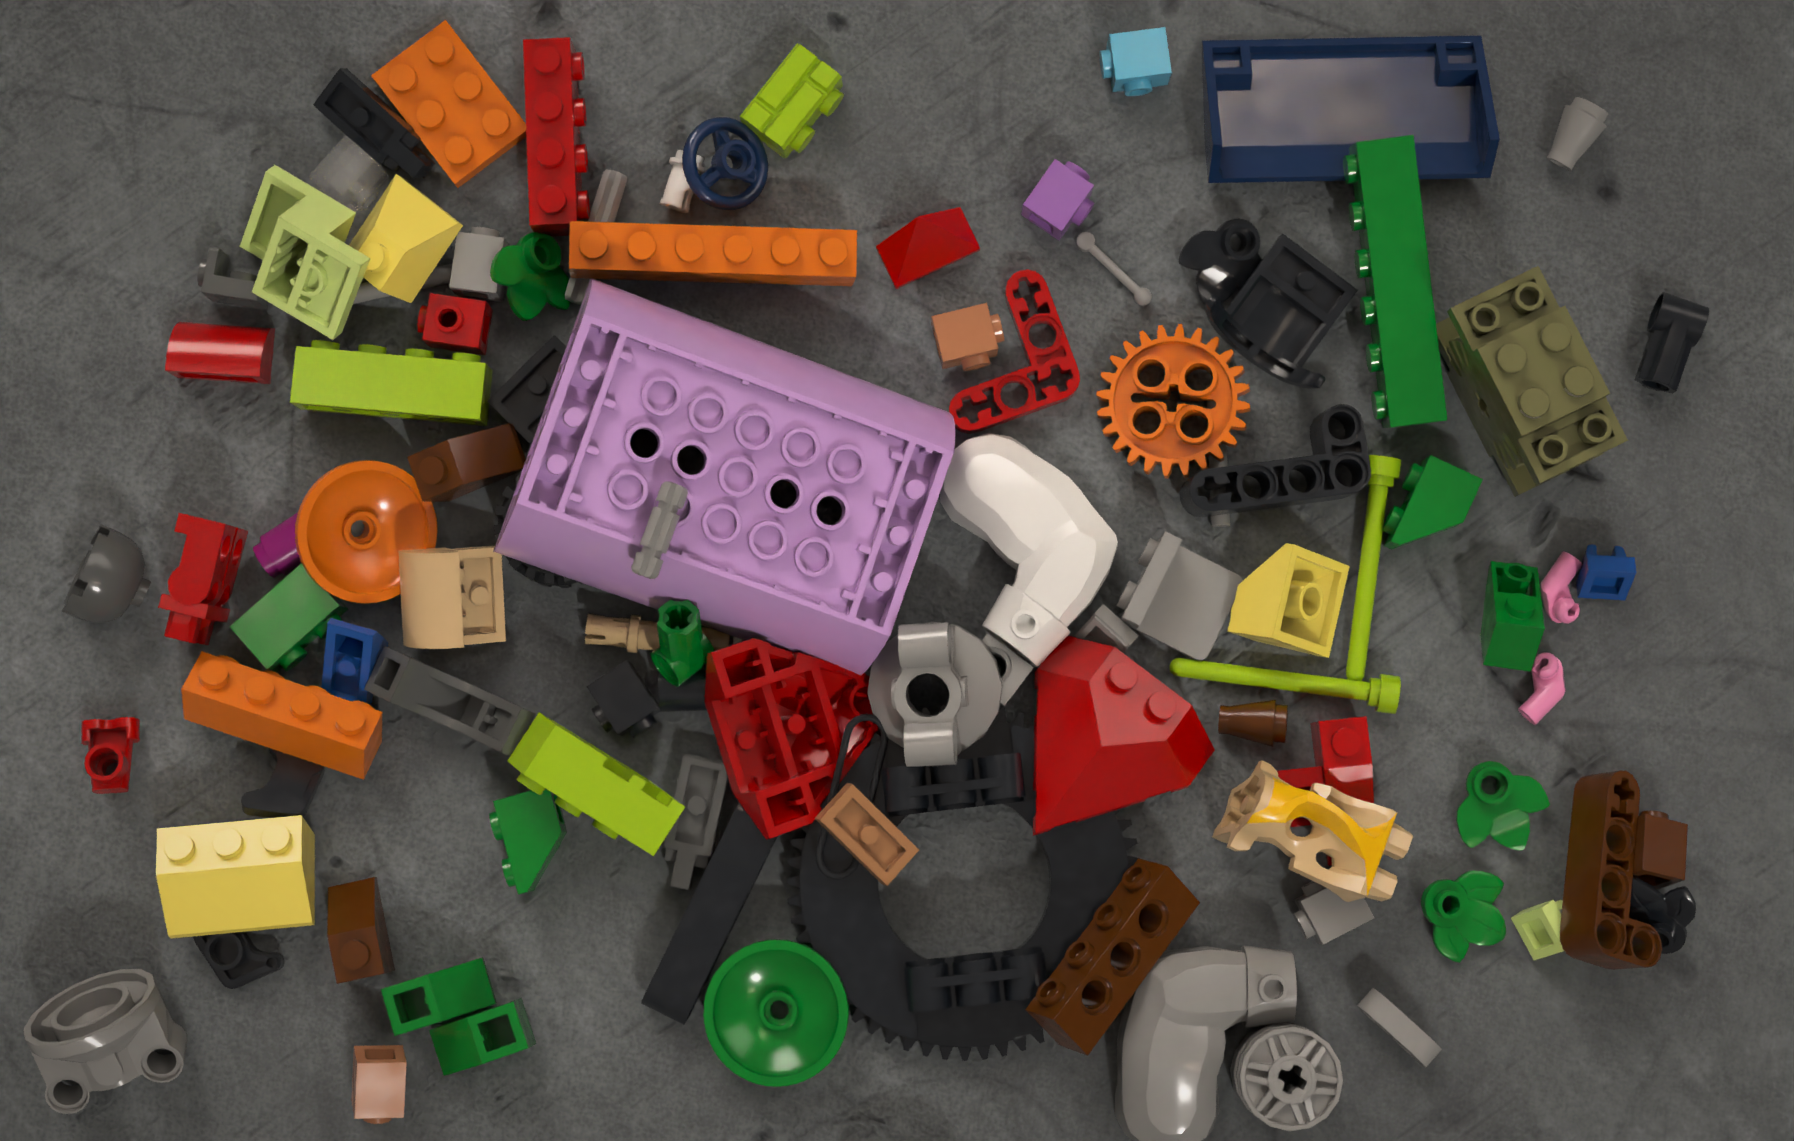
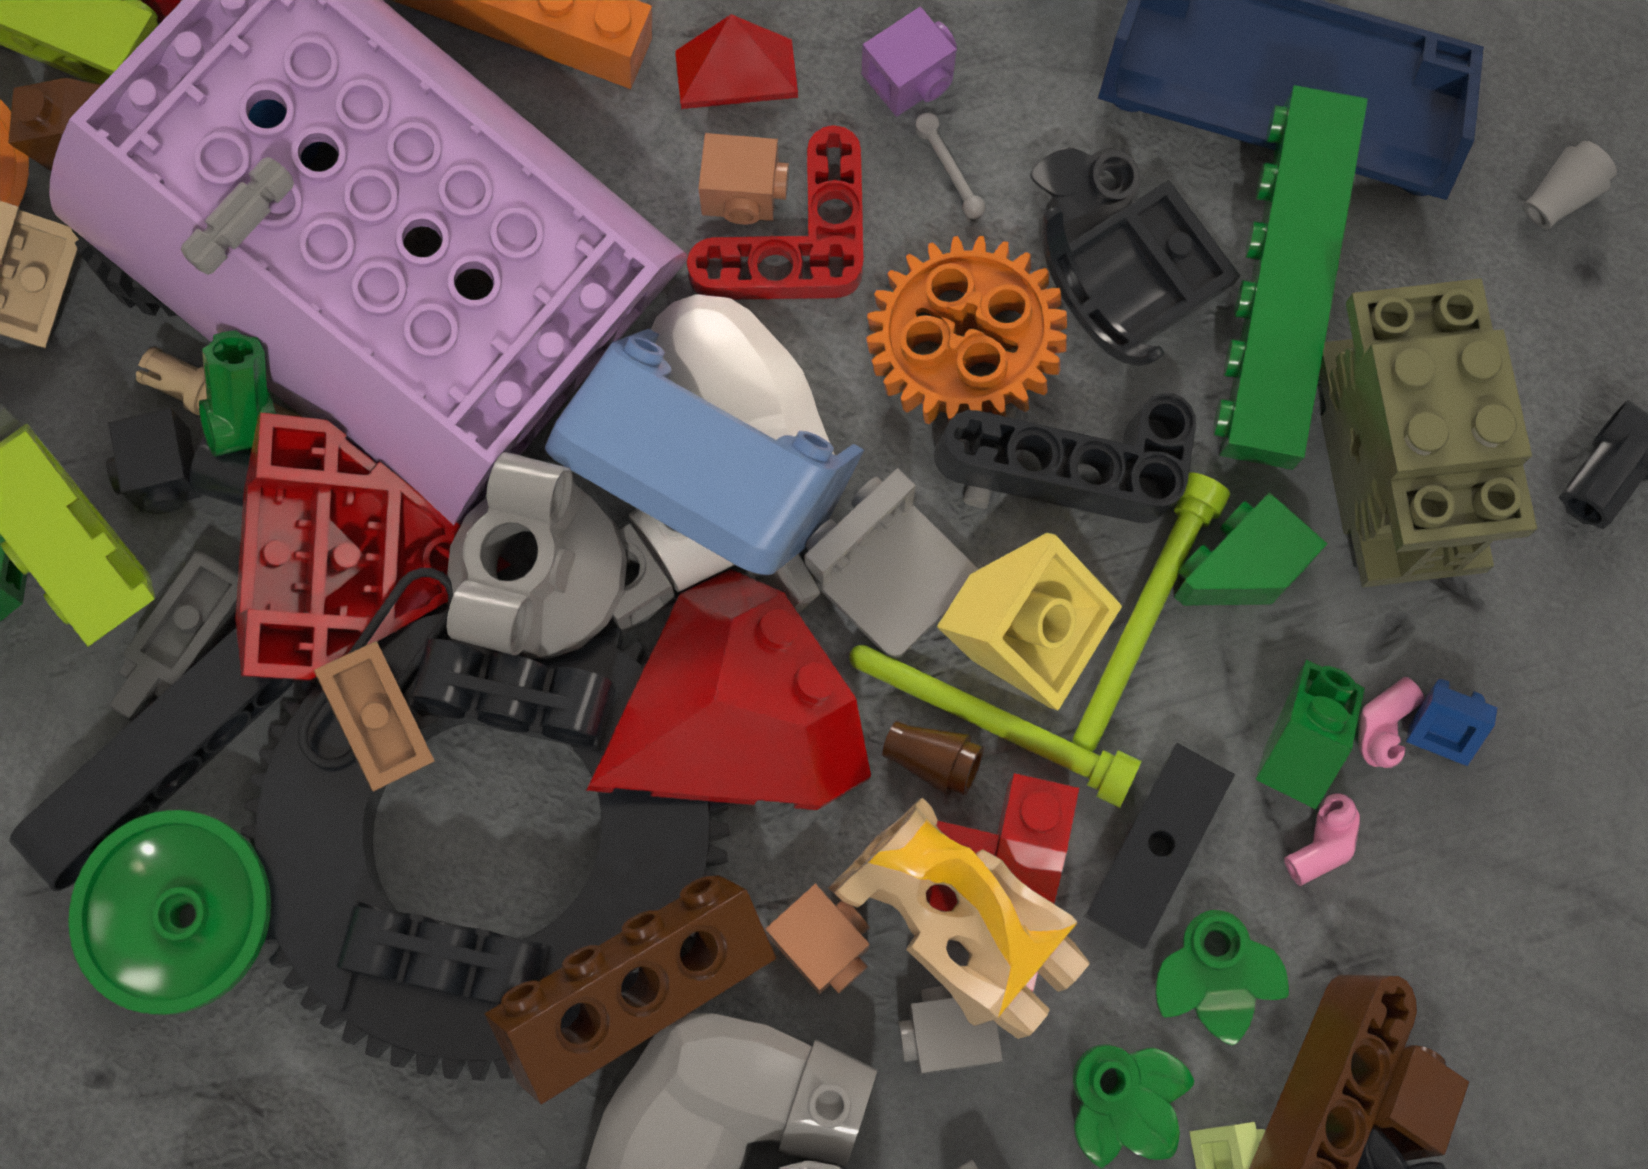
camera: 15 degrees right, 10 degrees down
none -> medium blue windscreen [545,329,864,575]
none -> nougat brick [765,884,870,995]
none -> black tile [1084,743,1235,949]

